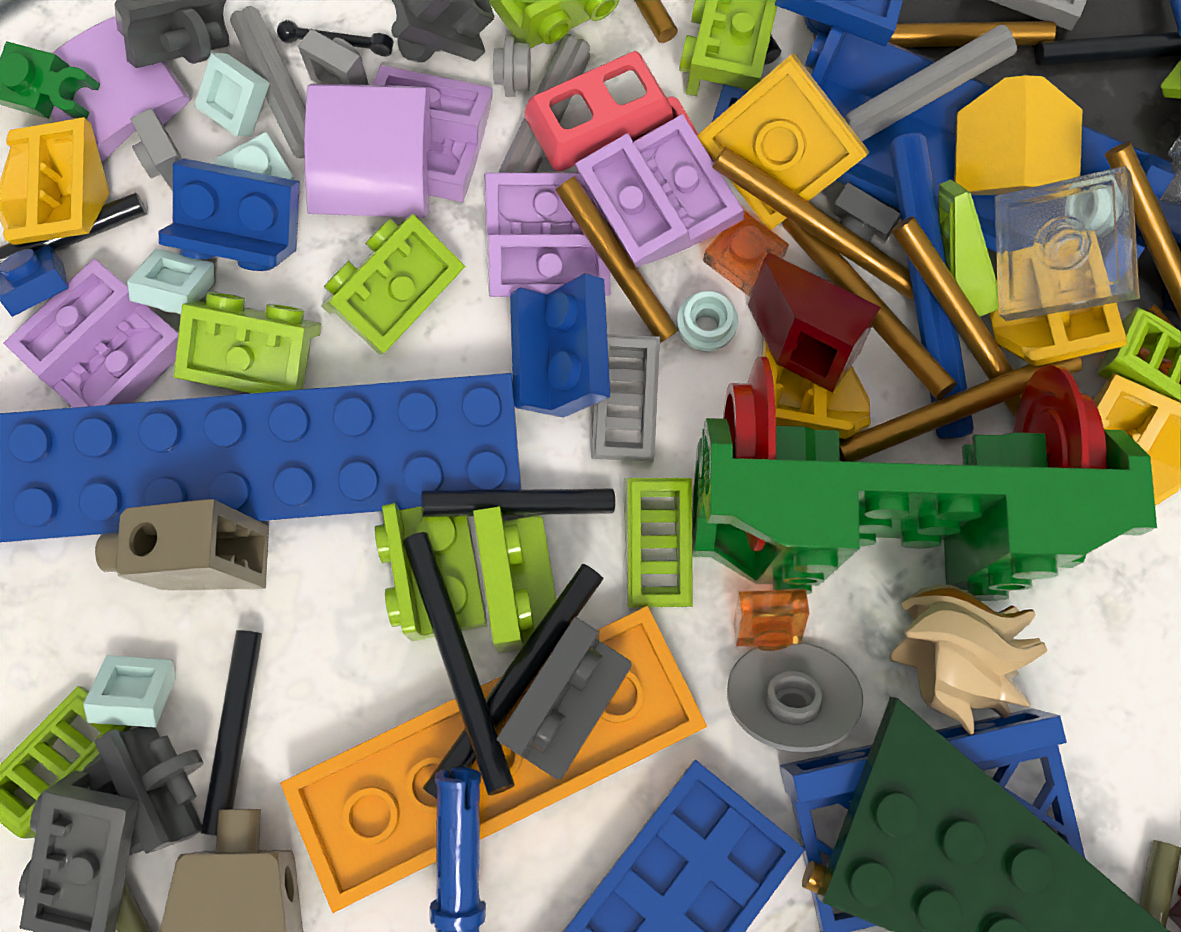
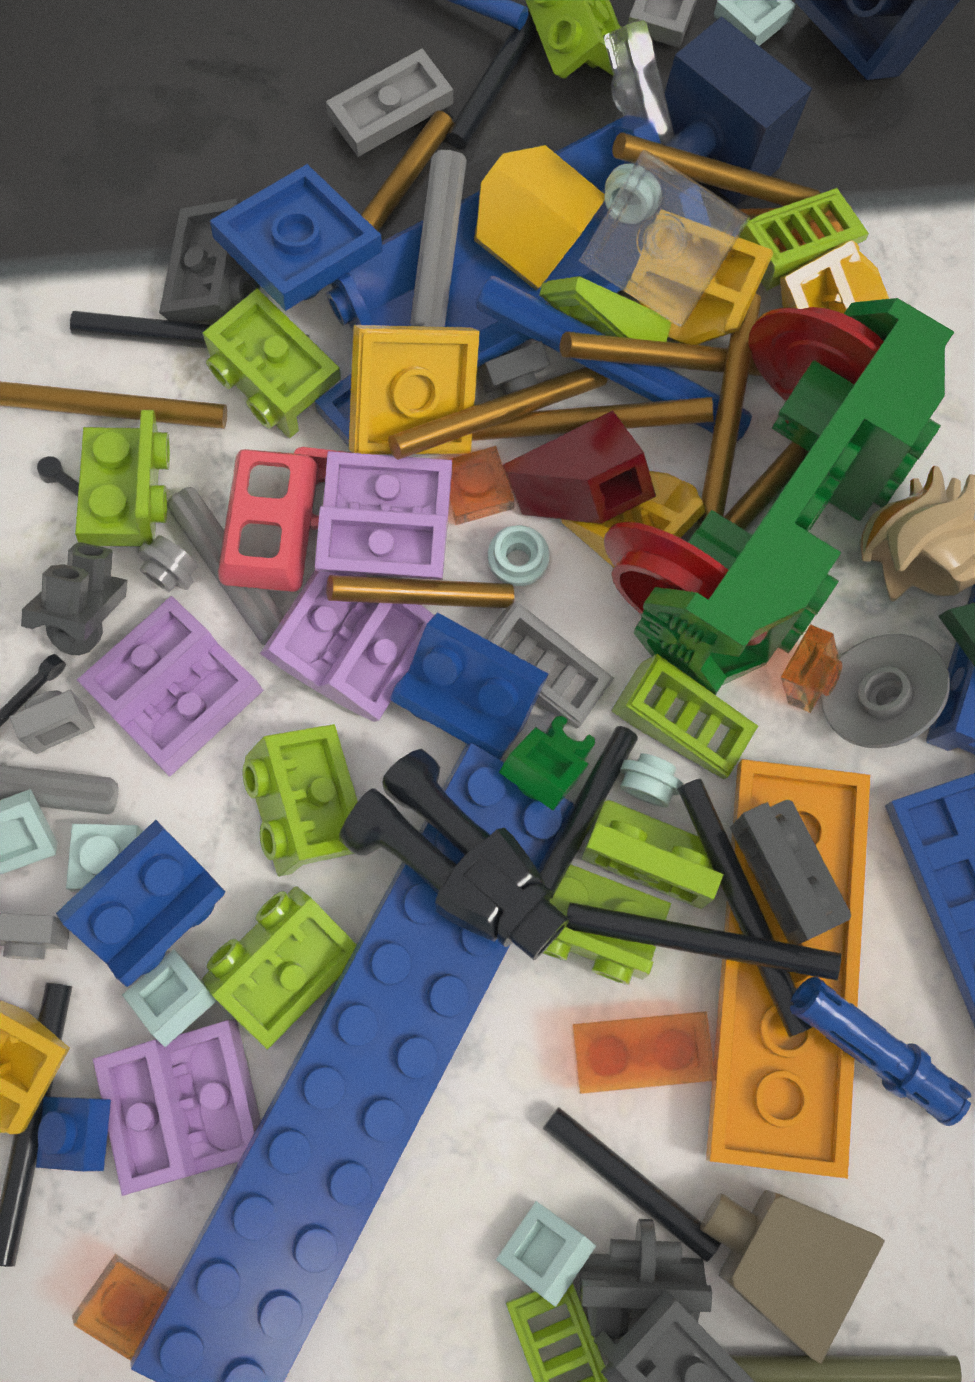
camera: 60 degrees left, 0 degrees up
dark tan torso [95,499,269,590] -> none
lavender slope [304,83,432,218] -> none
none -> black piece [339,748,570,960]
none -> green plate [499,716,595,810]
none -> clear orange plate [571,1011,716,1094]
none -> light aqua plate [620,753,684,807]

